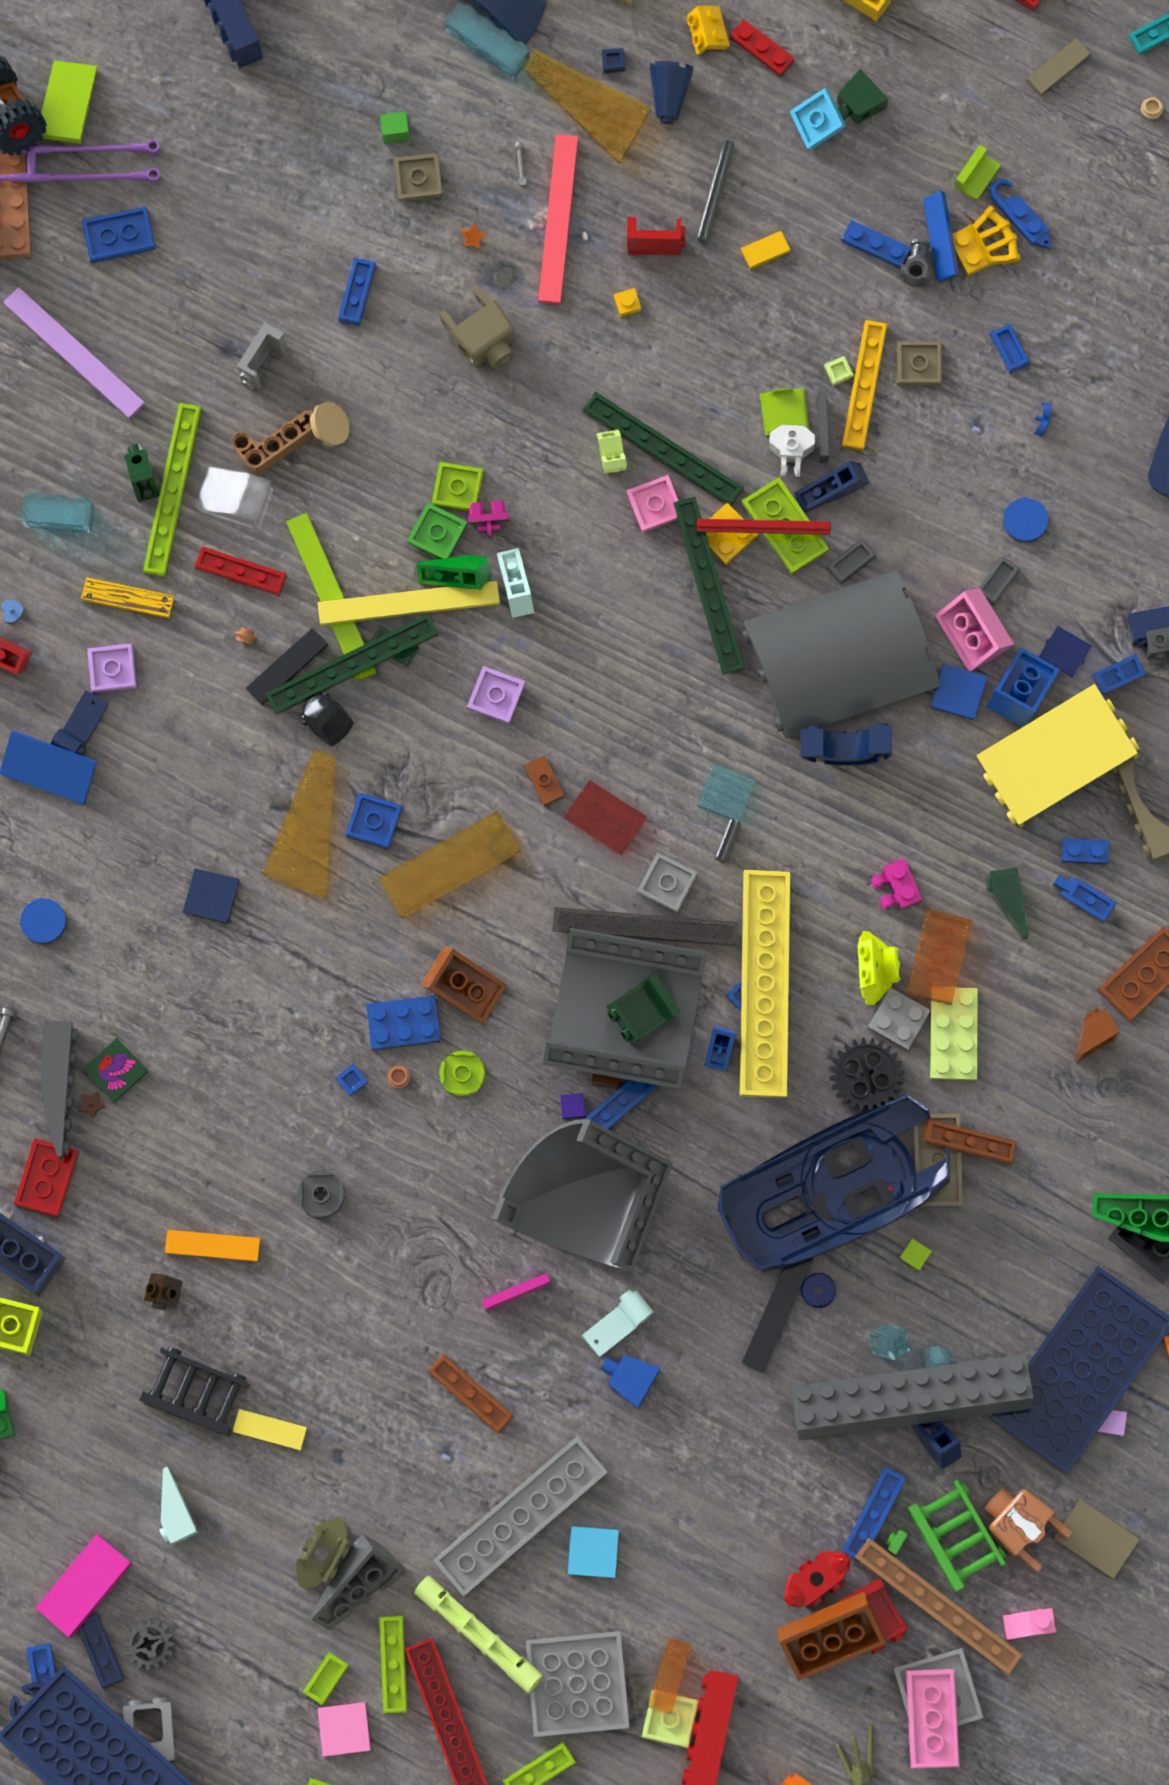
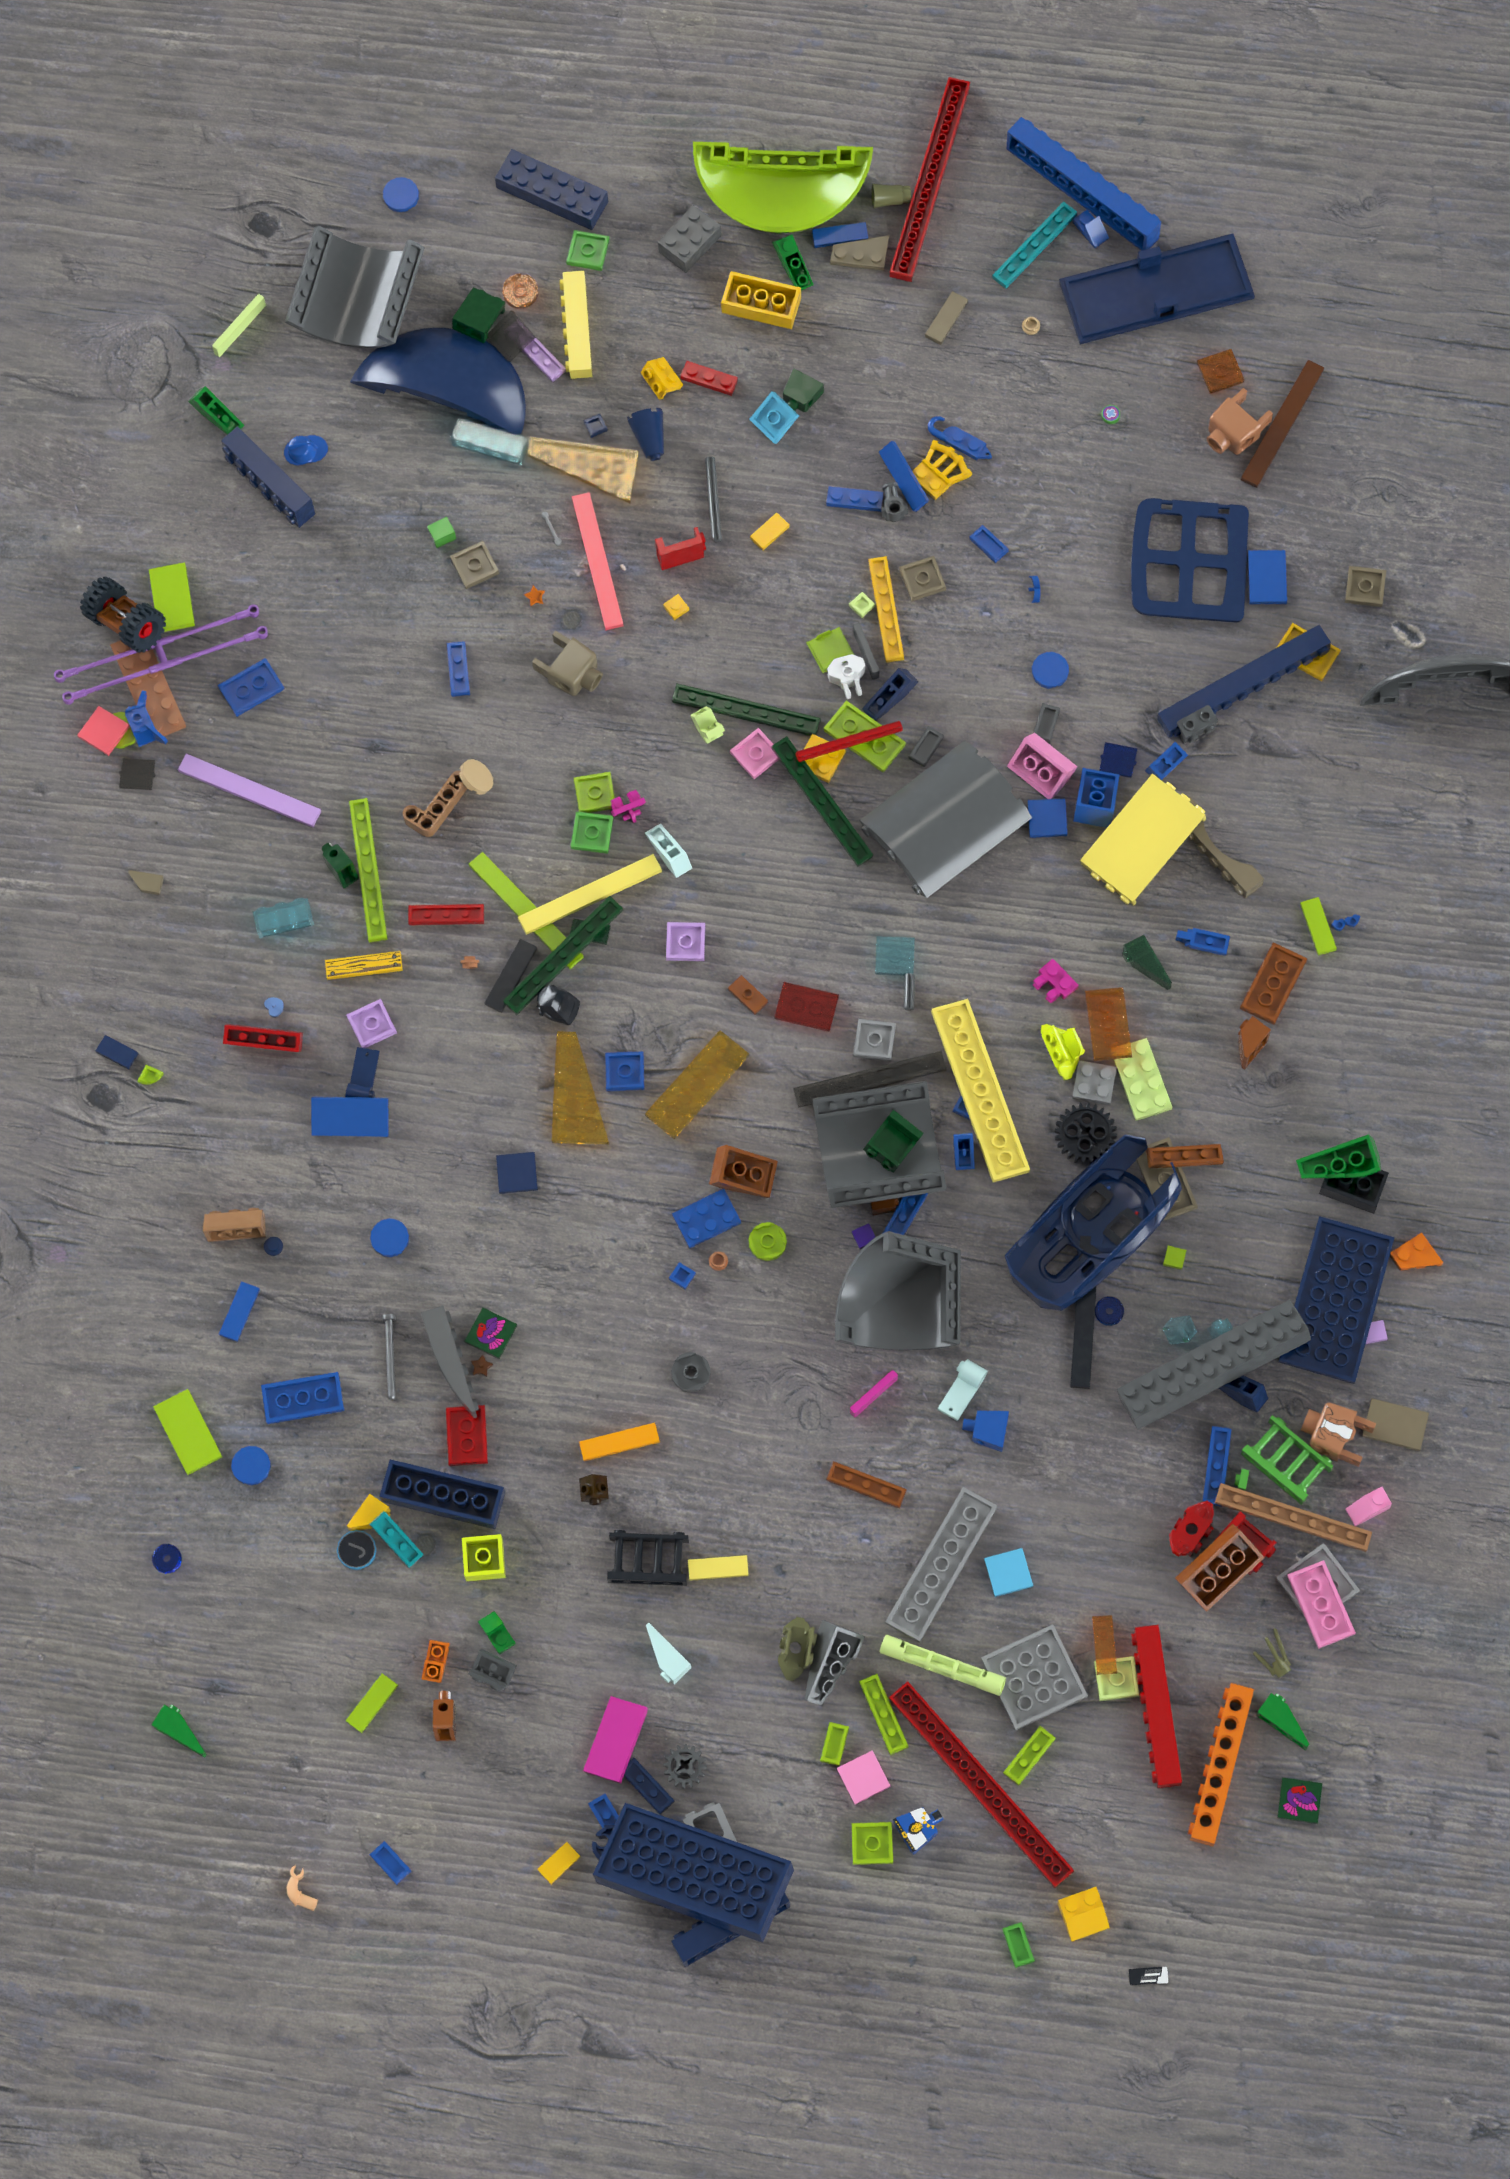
camera: 20 degrees left, 5 degrees down
clear slope [195,467,273,529] -> none
light grey panel [237,322,288,391] -> none
green slope [416,555,491,590] -> none
dark blue brick [801,723,892,766] -> none
lime panel [955,145,1000,201] -> none
blue plate [1061,838,1109,865] -> none

